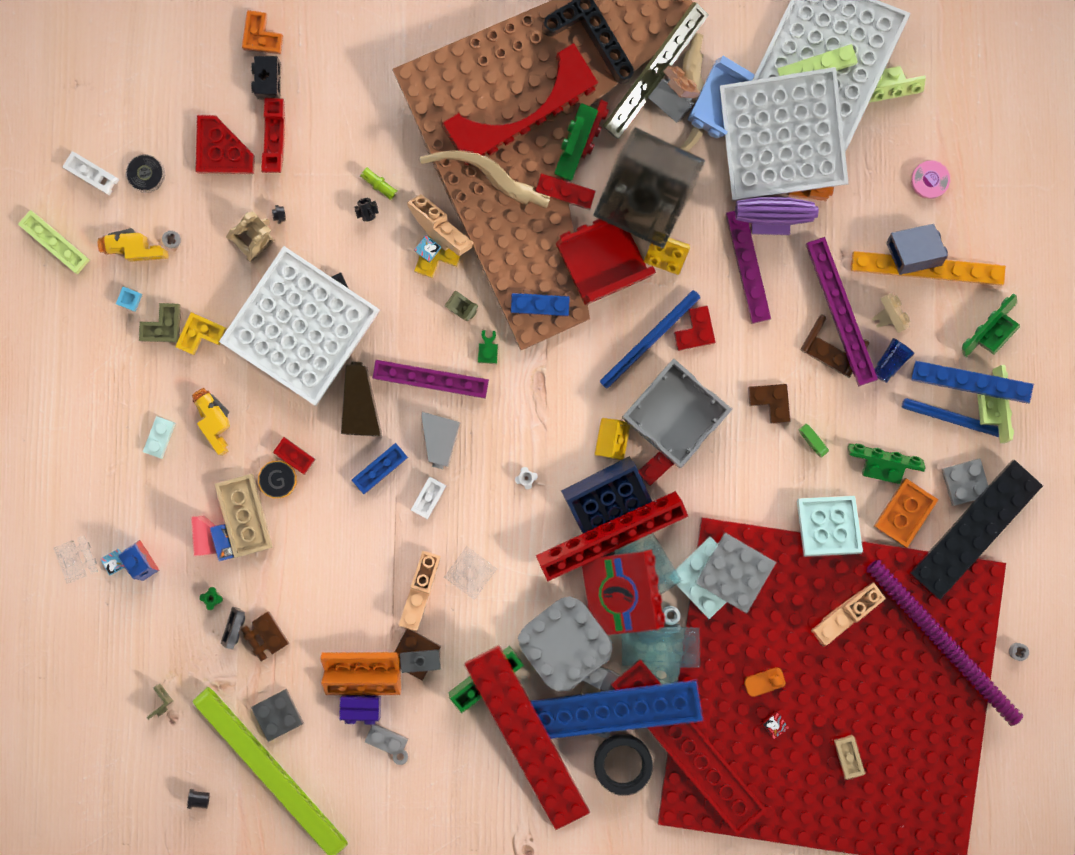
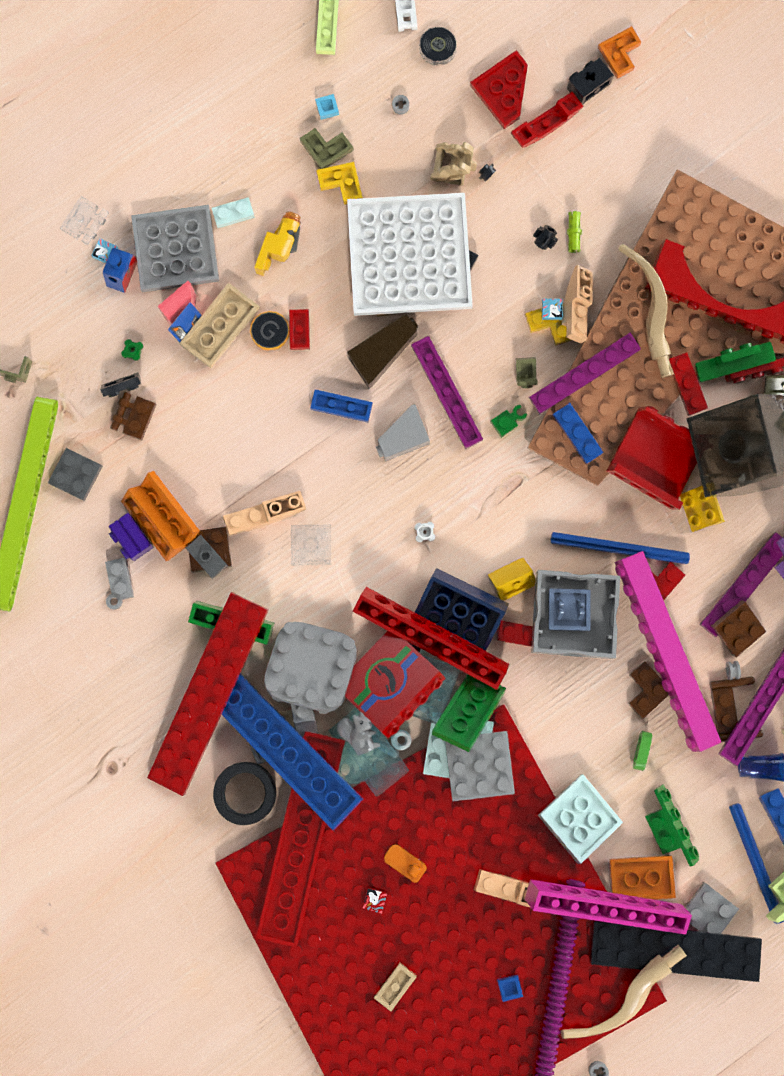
camera: 55 degrees right, 5 degrees down
yellow plate [98,228,168,262] -> none
white plate [411,476,446,519] -> none
none -> light grey plate [131,205,219,292]
none -> light grey animal [337,712,381,756]
none -> green plate [432,674,506,752]
none -> blue tile [497,974,523,1002]
none -> dark pink brick [525,879,692,934]
none -> magenta plate [529,332,641,414]
none -> sand blue plate [548,589,590,631]
none -> tan animal [561,945,687,1039]
none -> dark pink brick [614,551,721,752]
none -> reddish brown plate [711,600,766,657]
none -> light grey bush [726,661,741,680]

